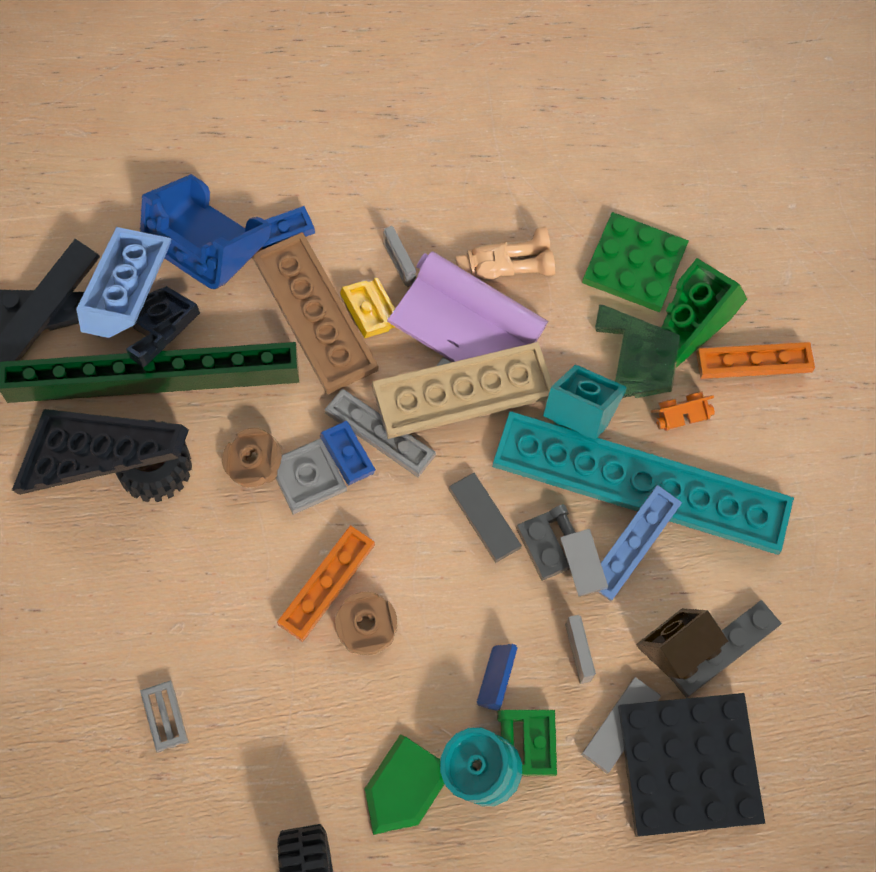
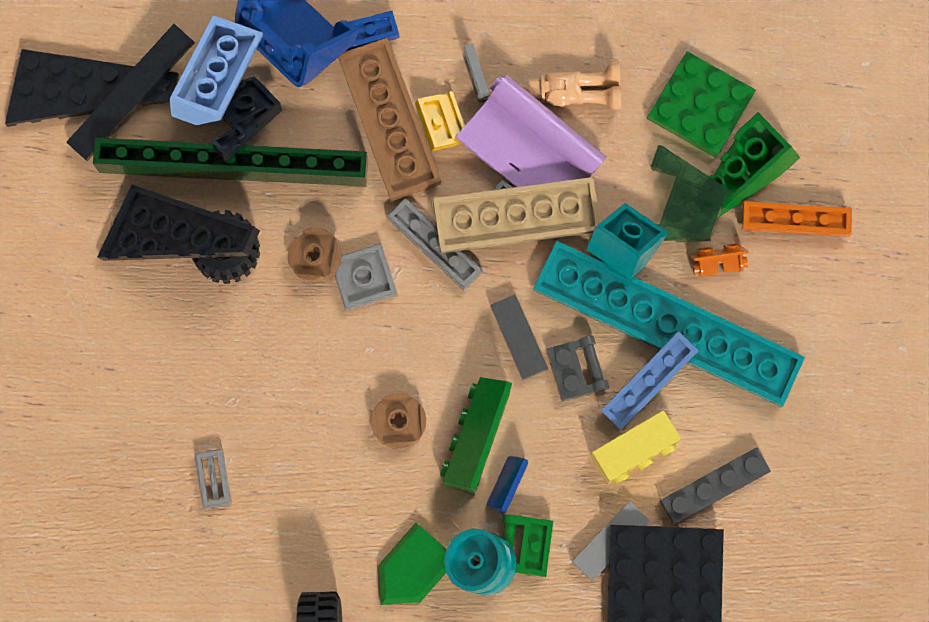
camera: 10 degrees right, 10 degrees up
orange plate [277,525,375,642] -> none
blue plate [320,421,376,486] -> none
light grey tile [560,529,608,597] -> none
light grey tile [565,615,596,684] -> none
dark brown slope [636,608,729,679] -> none
none -> green slope [440,377,512,496]
none -> light yellow brick [590,410,681,485]

